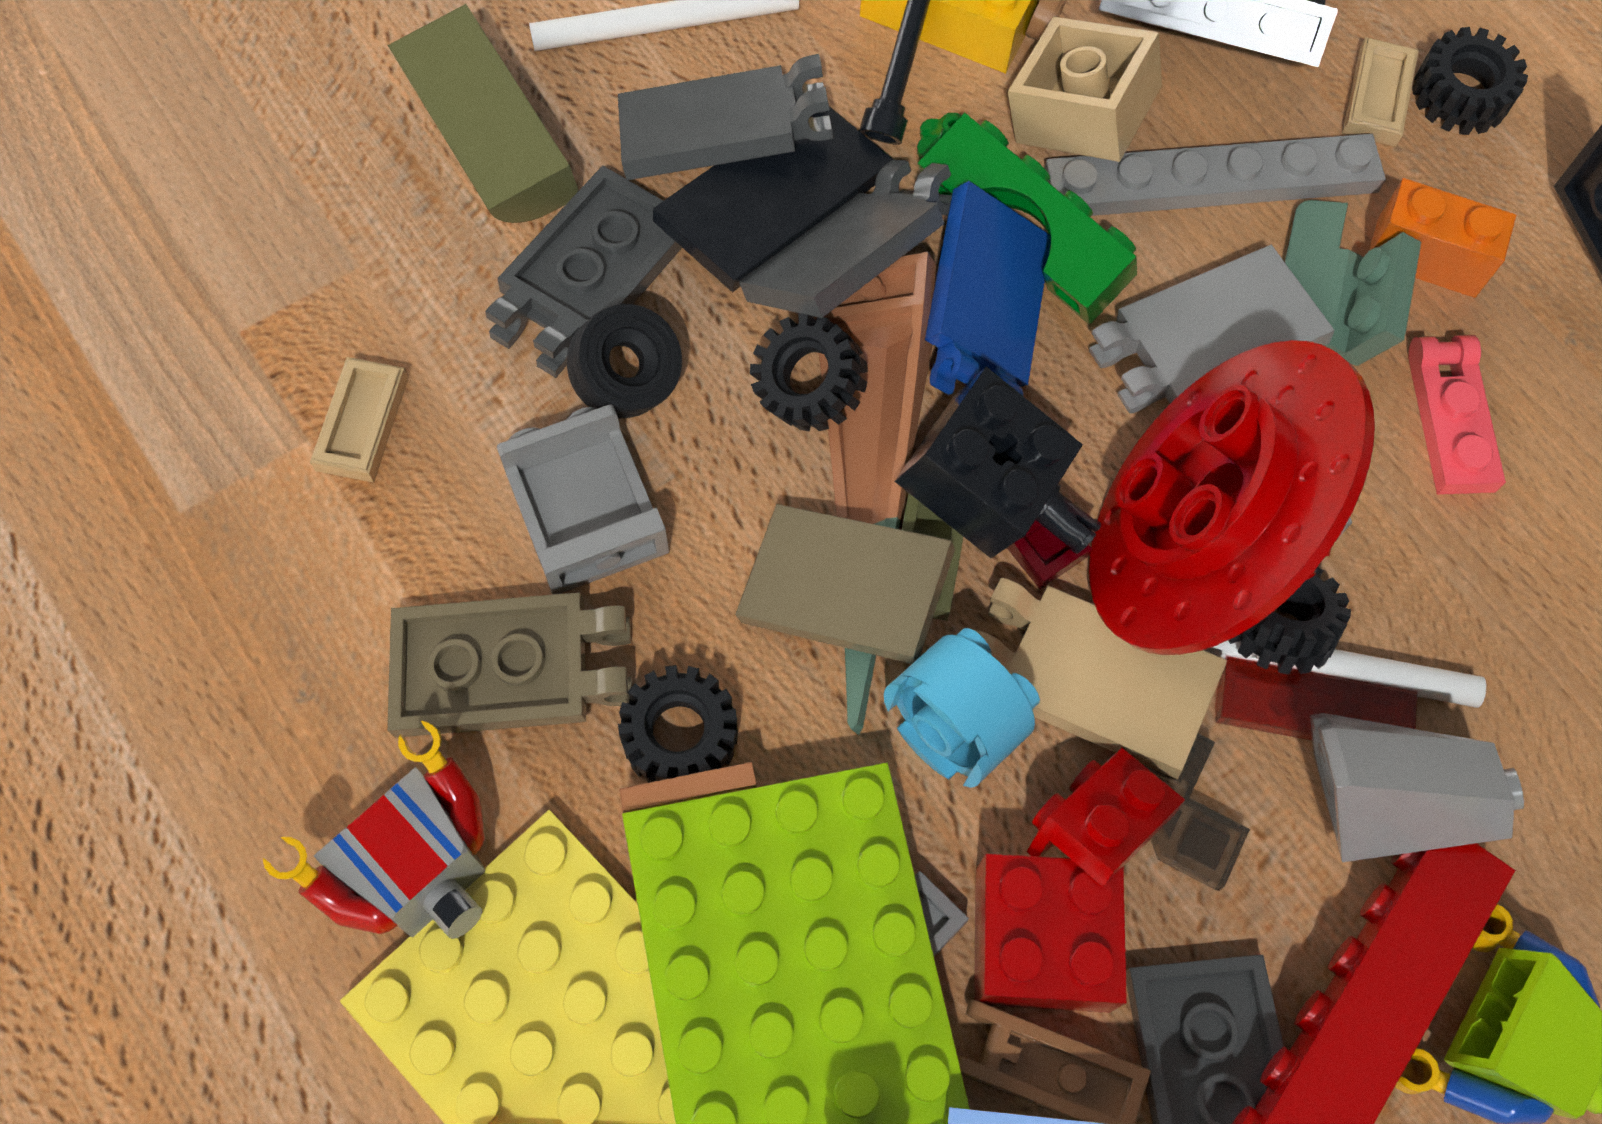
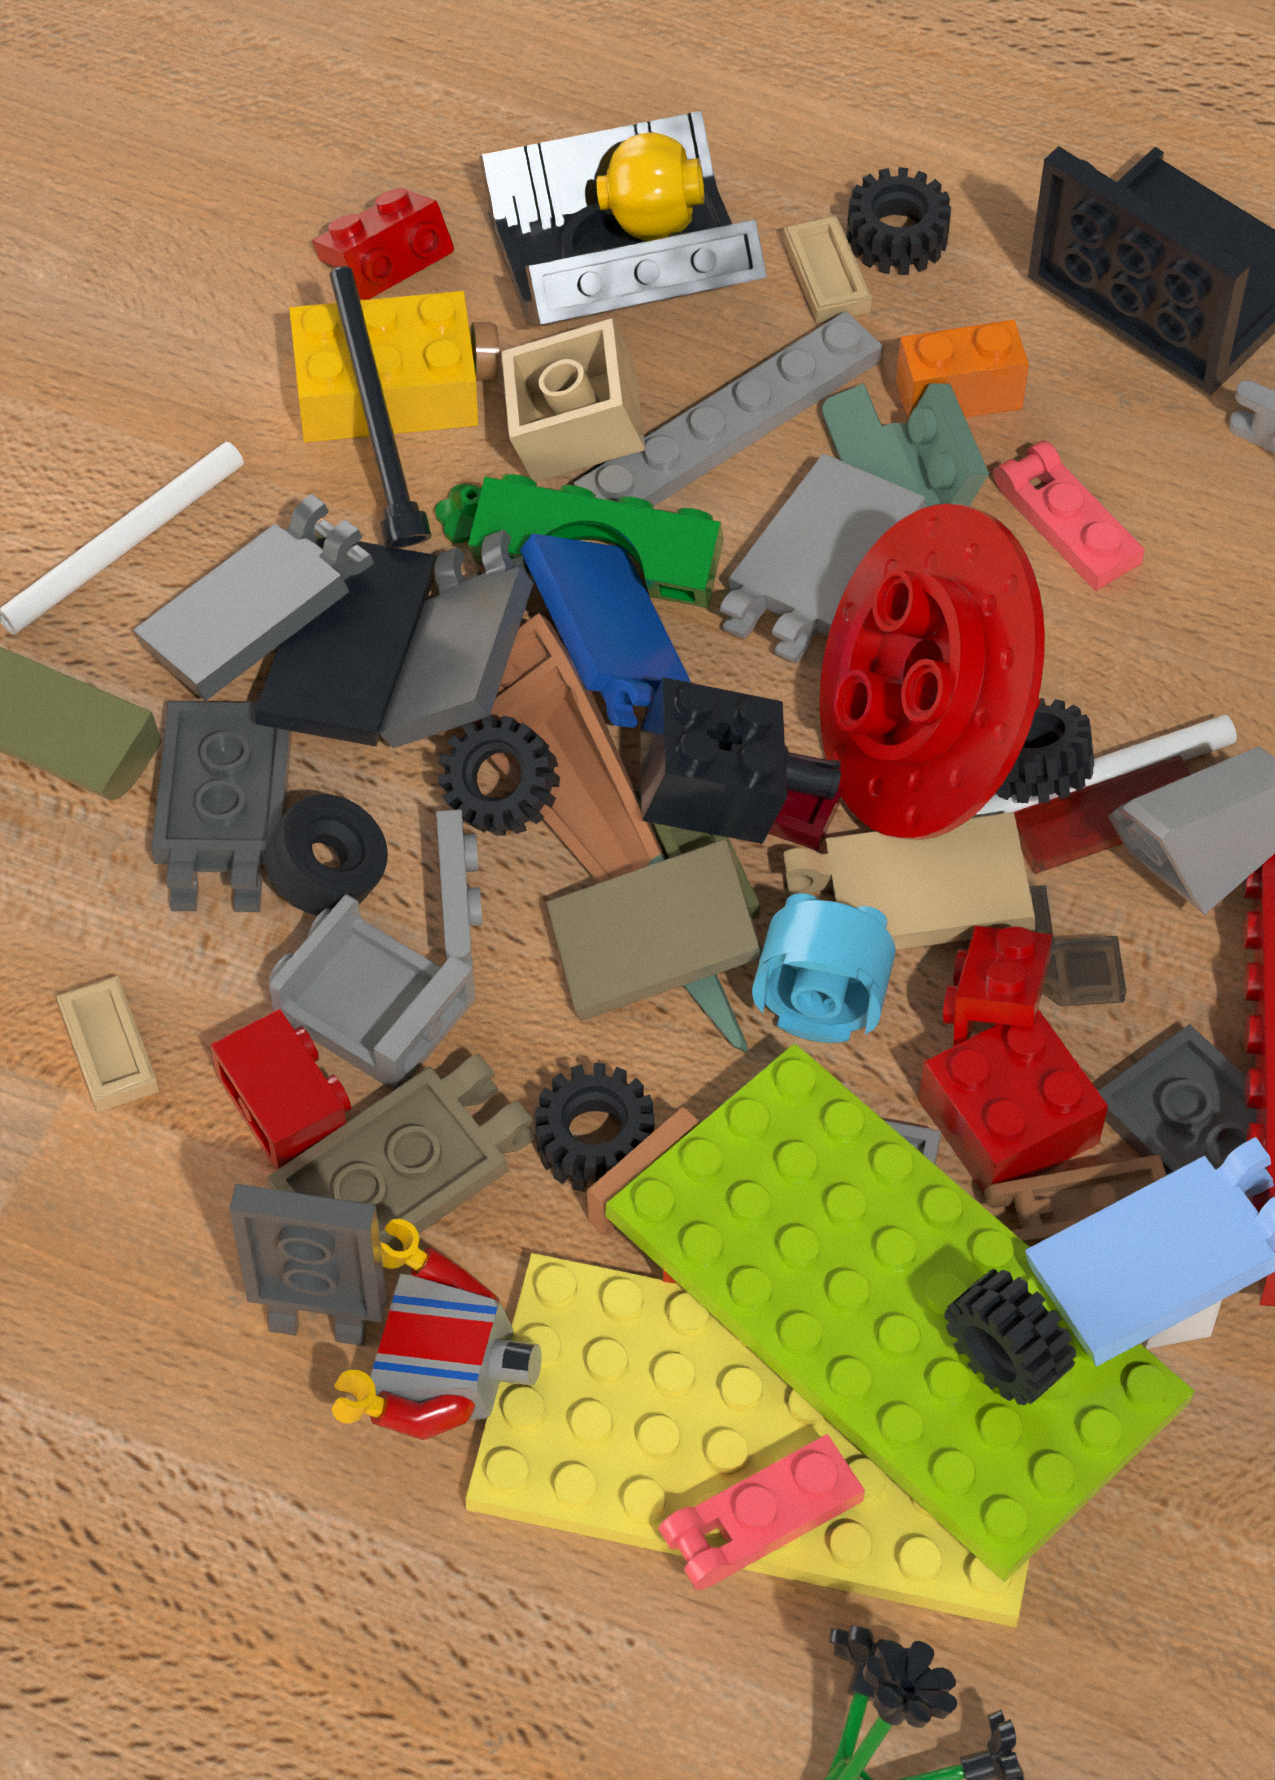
camera: 30 degrees left, 10 degrees down
none -> red brick [210,1008,352,1171]
none -> dark grey tile [229,1184,387,1346]
none -> light grey hinge [436,809,482,968]

